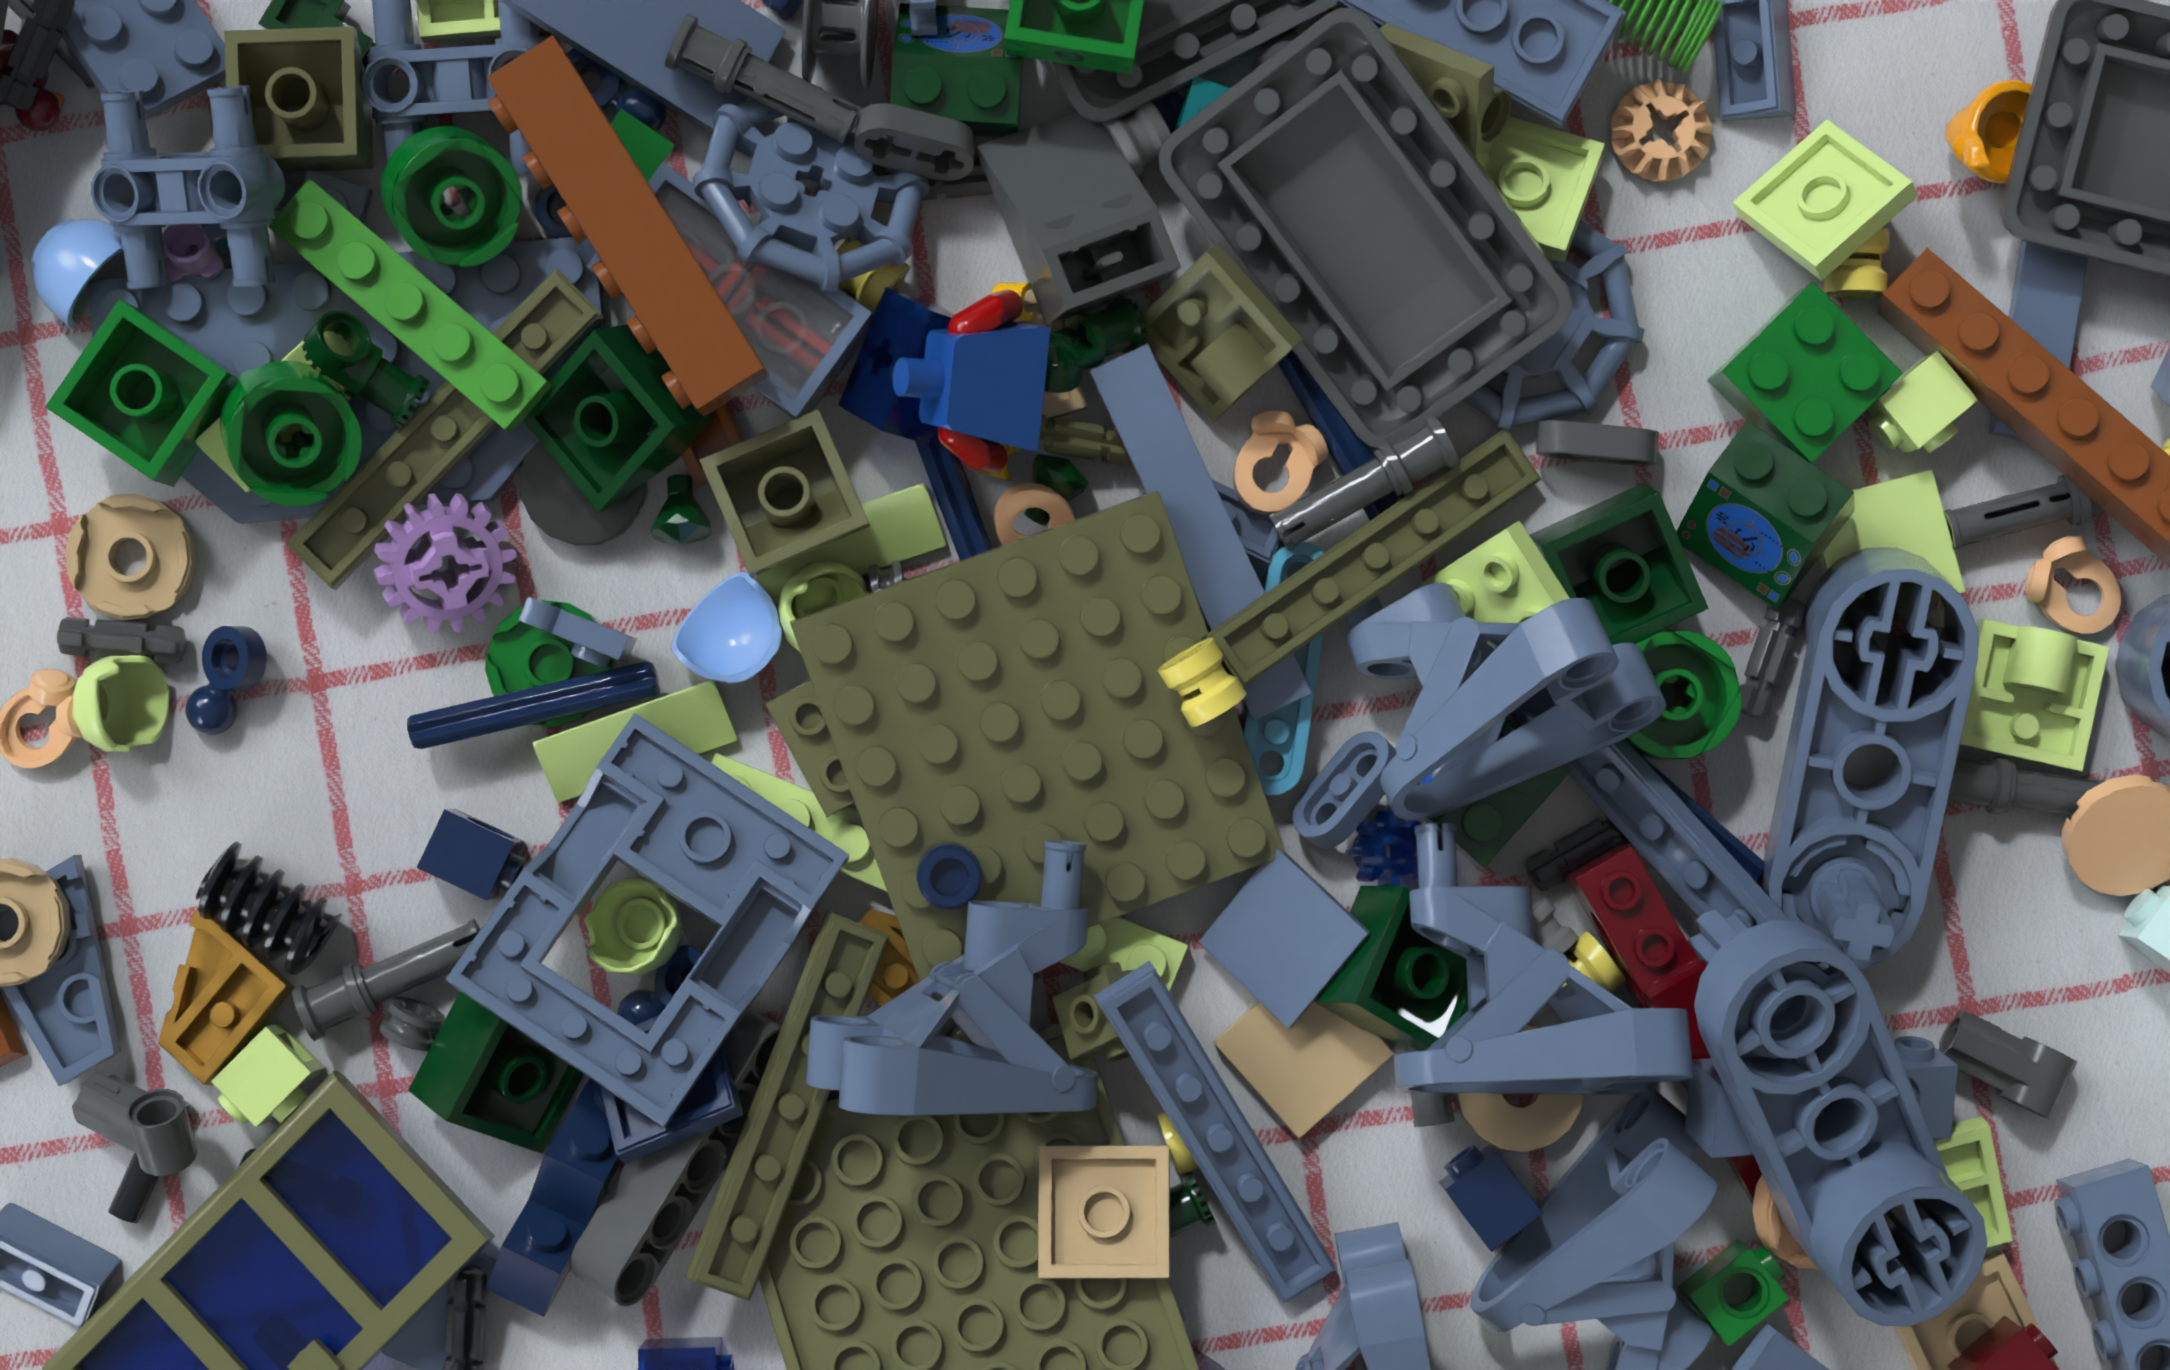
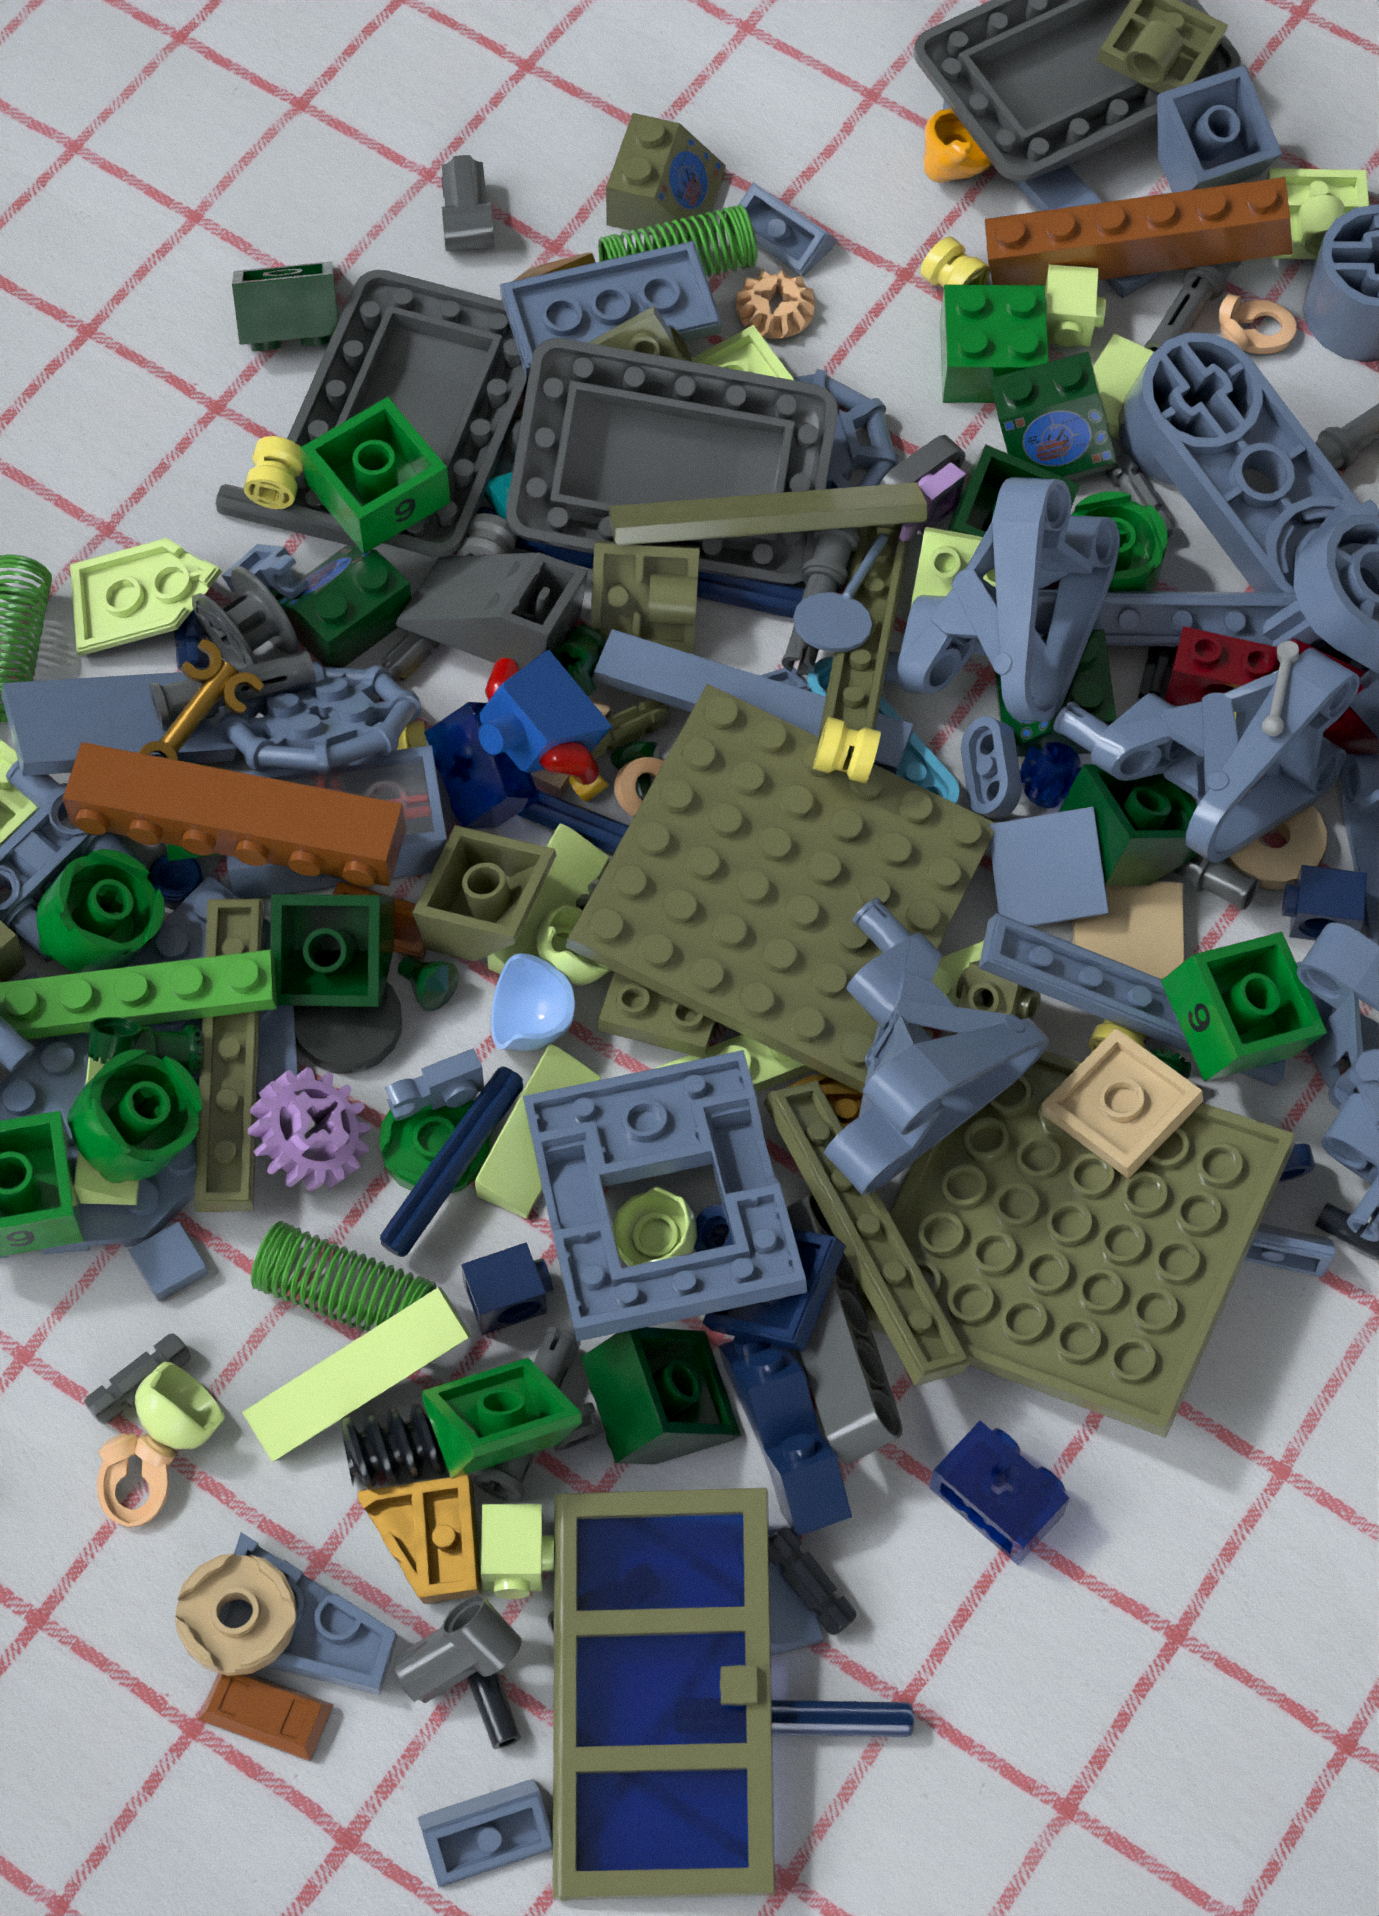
camera: 45 degrees left, 25 degrees down
tan tile [65,494,197,621] -> none
dark blue plate [185,626,267,735] -> none
dark grey beam [854,103,976,181] -> none
dark blue tile [916,842,983,910] -> none
light nougat piece [1233,410,1328,515] -> none
yellowish green tile [1732,119,1918,281] -> none
yellowish green plate [1959,619,2109,771] -> none
none -> sand blue tile [128,1221,208,1302]
none -> pearl gold bar [138,639,264,760]
none -> yellowish green tile [242,1287,472,1462]
none -> bright green piece [250,1221,437,1332]
none -> green slope [422,1357,582,1479]
none -> olive tile [609,482,927,546]
none -> sand blue piece [793,533,888,652]
none -> lavender plate [883,462,966,542]
none -> green brick [1161,932,1327,1082]
none -> light grey hinge [1262,641,1299,737]

